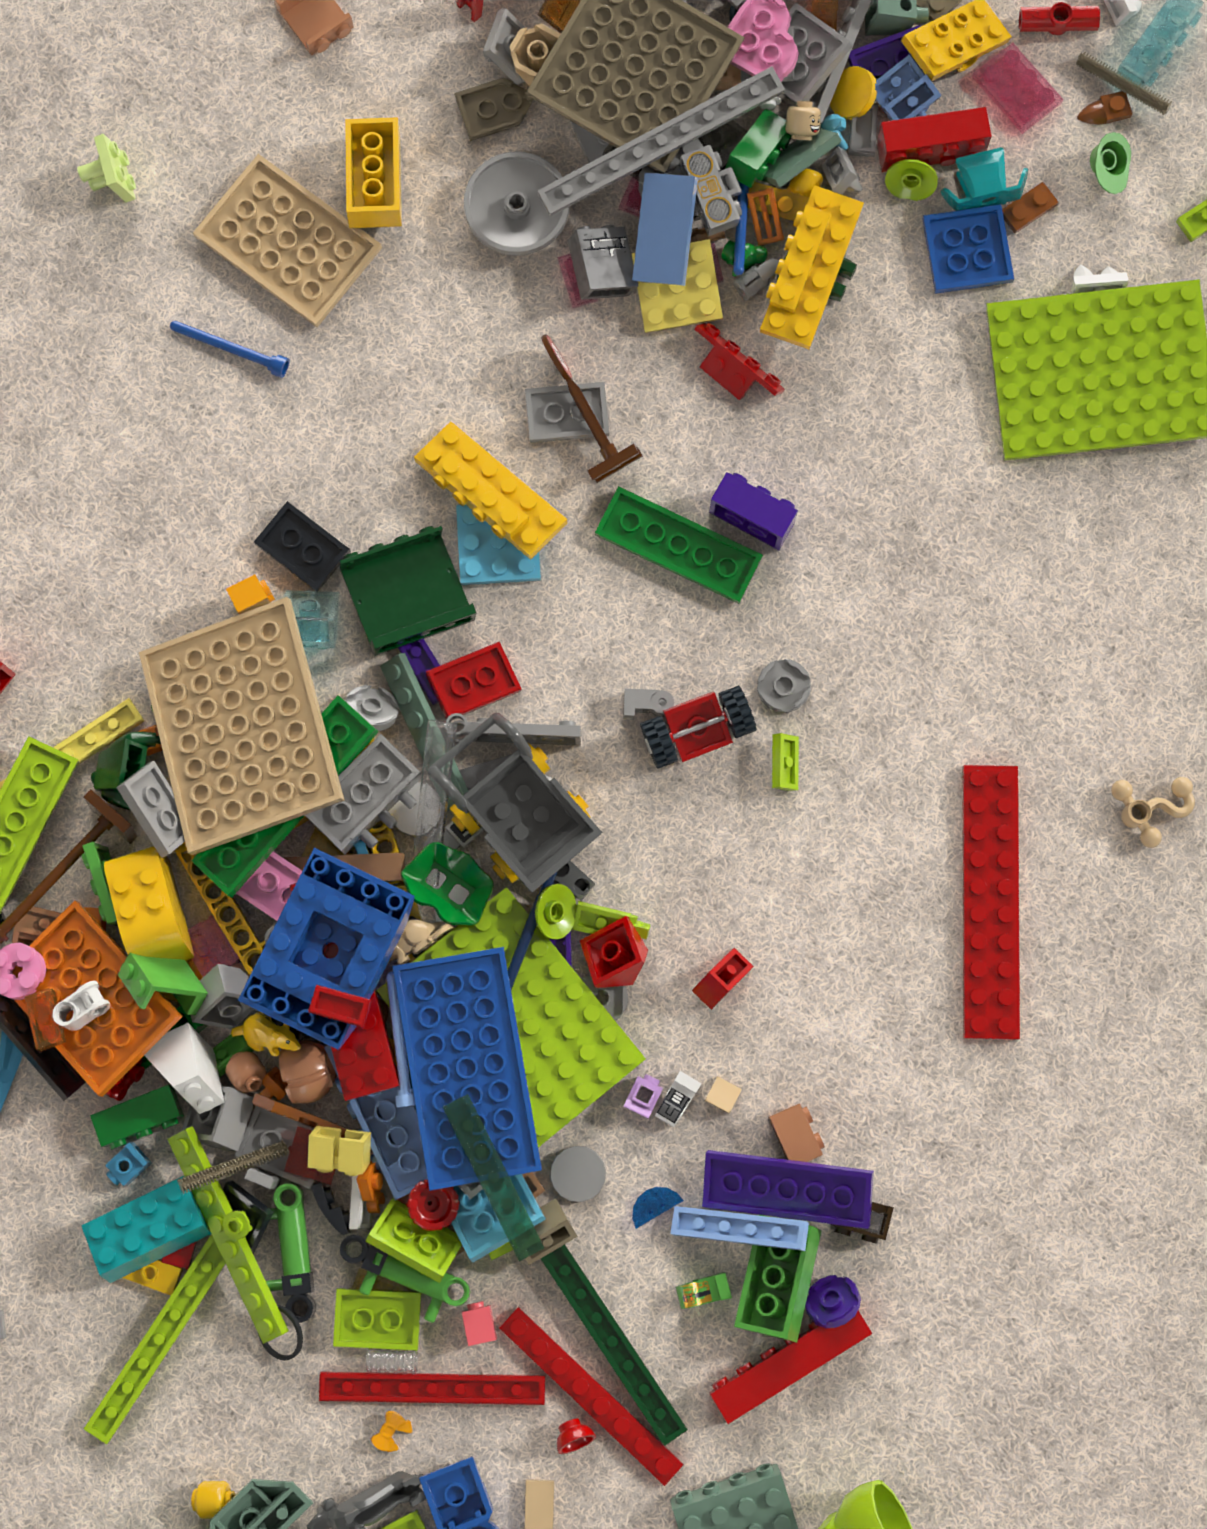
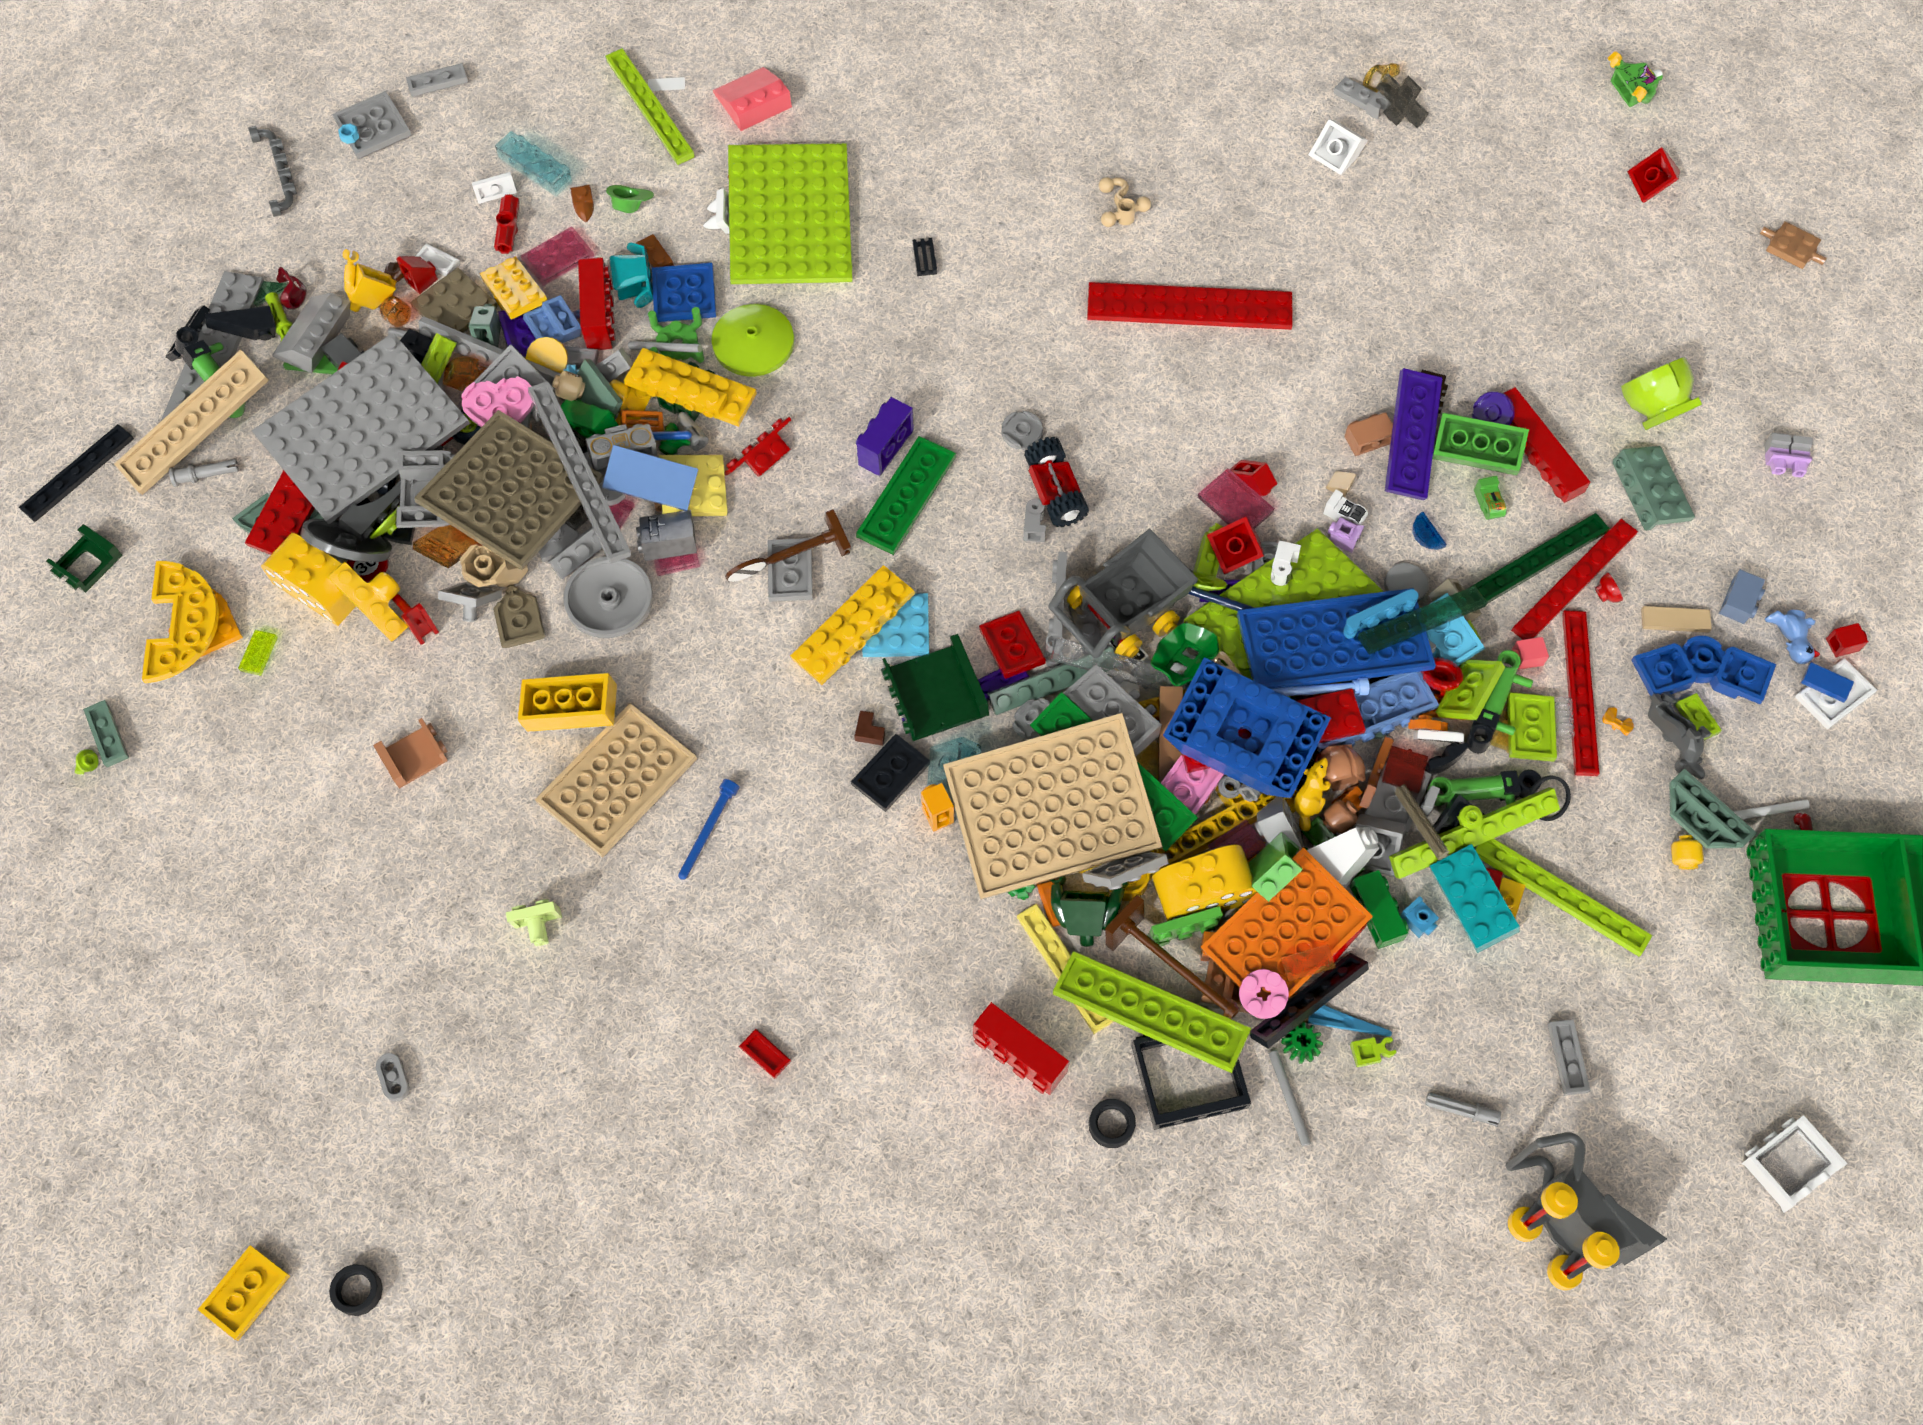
camera: 90 degrees left, 15 degrees down
white piece [52,981,111,1031] -> none
red tile [308,985,372,1028] -> none
light yellow piece [308,1126,371,1176] -> none
light blue plate [670,1206,809,1251] -> none
lime plate [772,733,799,791] -> none
lime dish [885,159,938,201] -> none
dark tan axle [1076,52,1172,115] -> none
none -> light grey plate [547,527,602,579]
none -> light grey bar [628,341,702,353]
none -> bright green plate [648,307,704,363]
none -> lime dish [711,304,794,377]
none -> copper piece [854,710,885,746]
none -> black tile [912,238,937,276]
none -> clear pink plate [1197,468,1275,529]
none -> white leg [1271,541,1301,586]
none -> dark azure plate [1343,589,1419,639]

